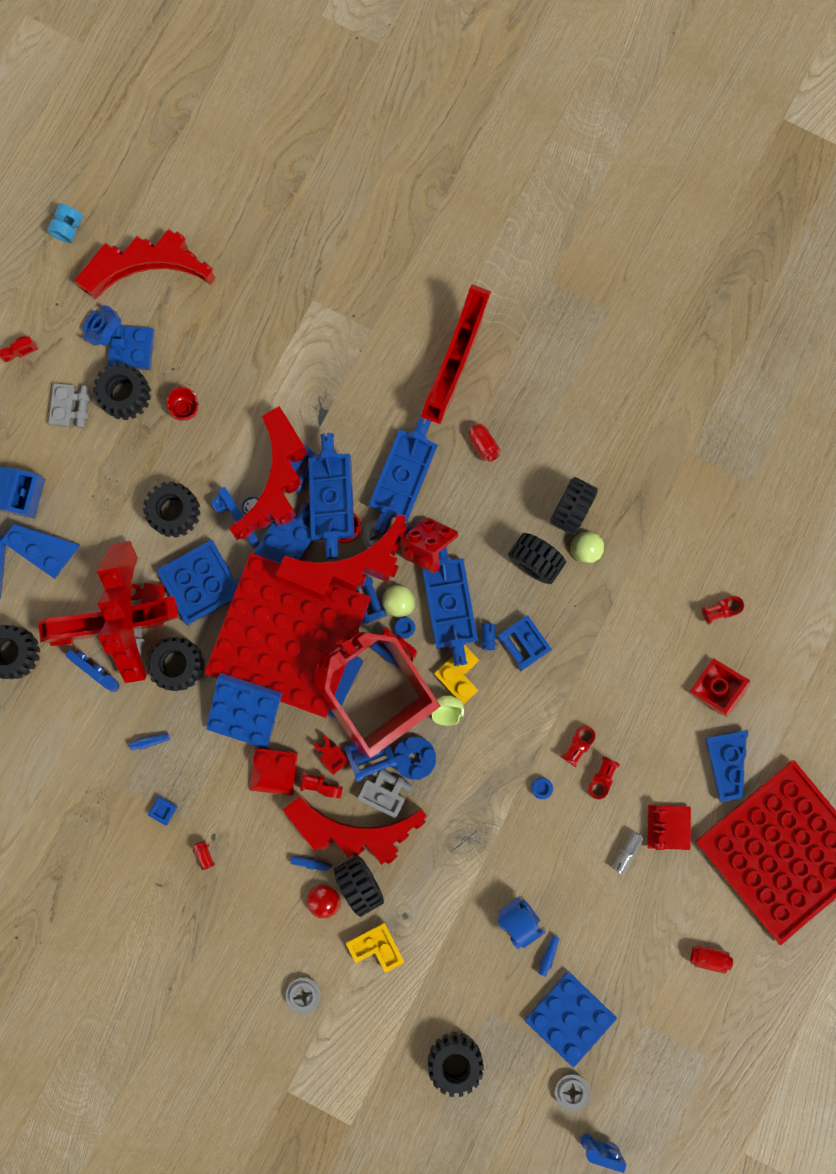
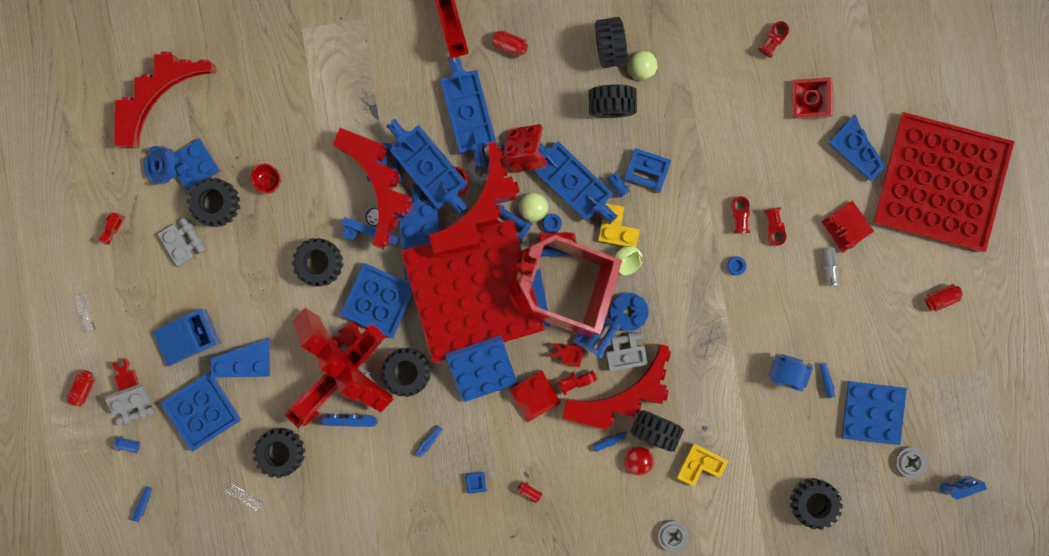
camera: 30 degrees left, 5 degrees up
dark azure wheel [47,204,84,243] -> none

